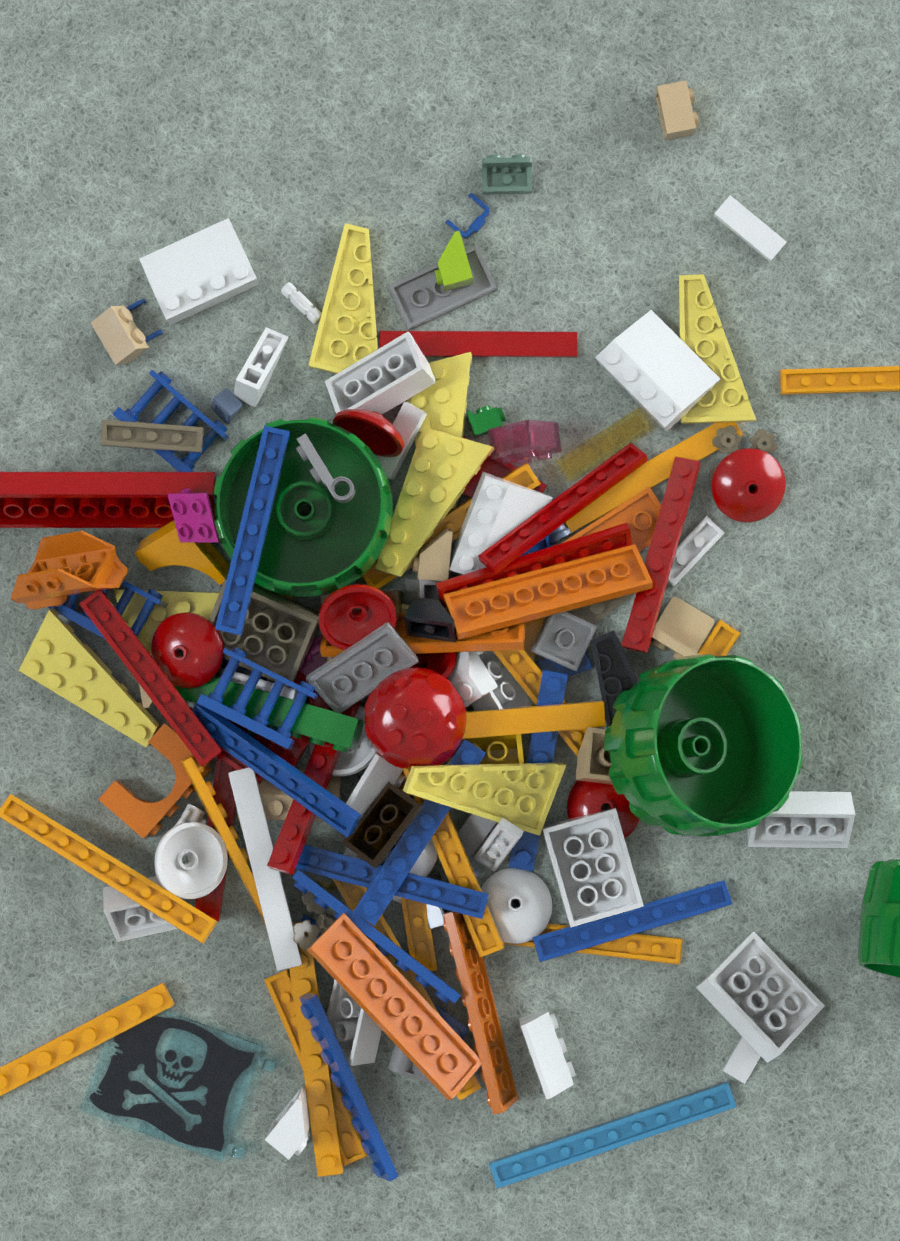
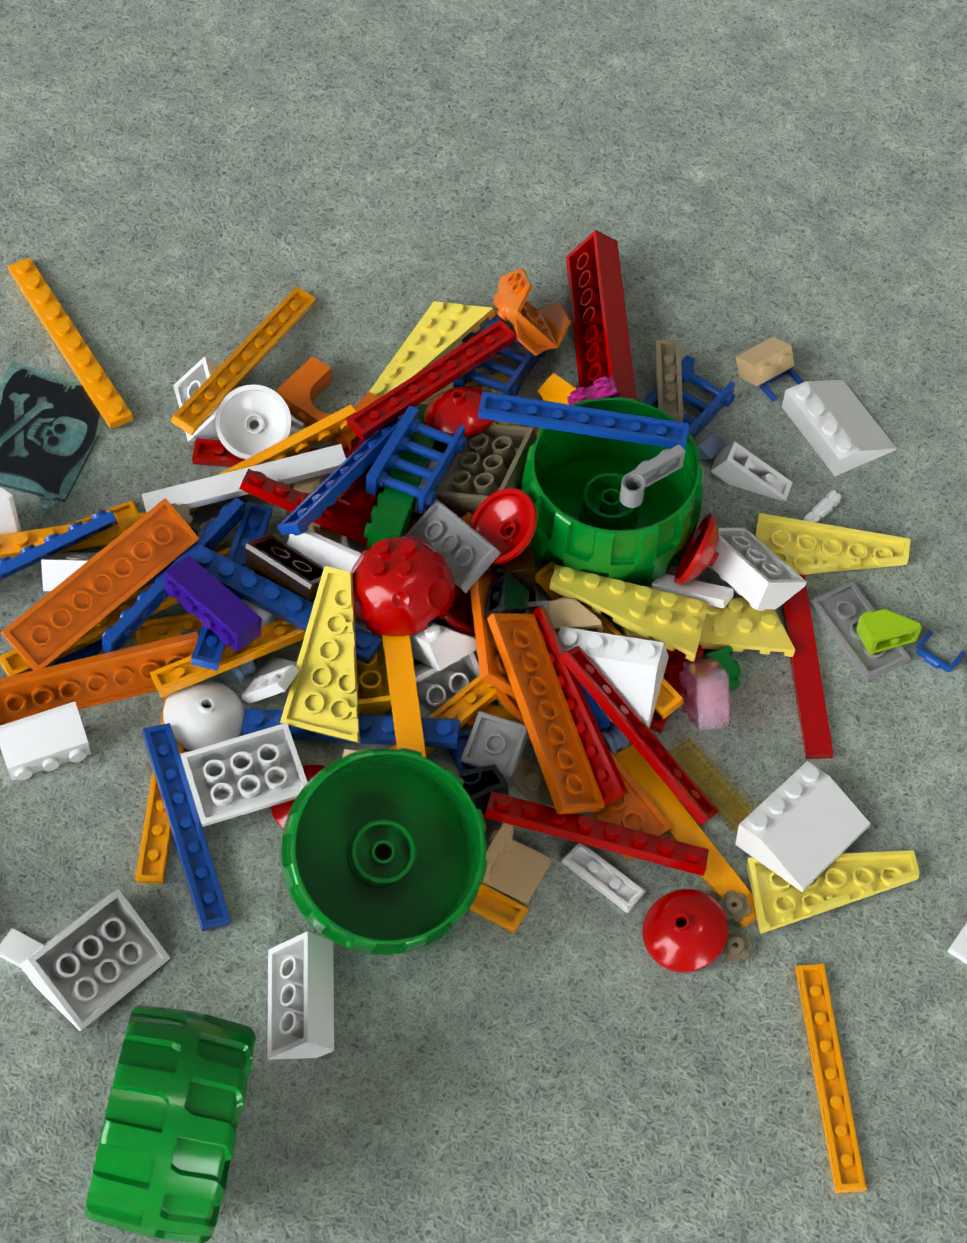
camera: 85 degrees right, 30 degrees down
none -> dark purple brick [164,555,262,652]

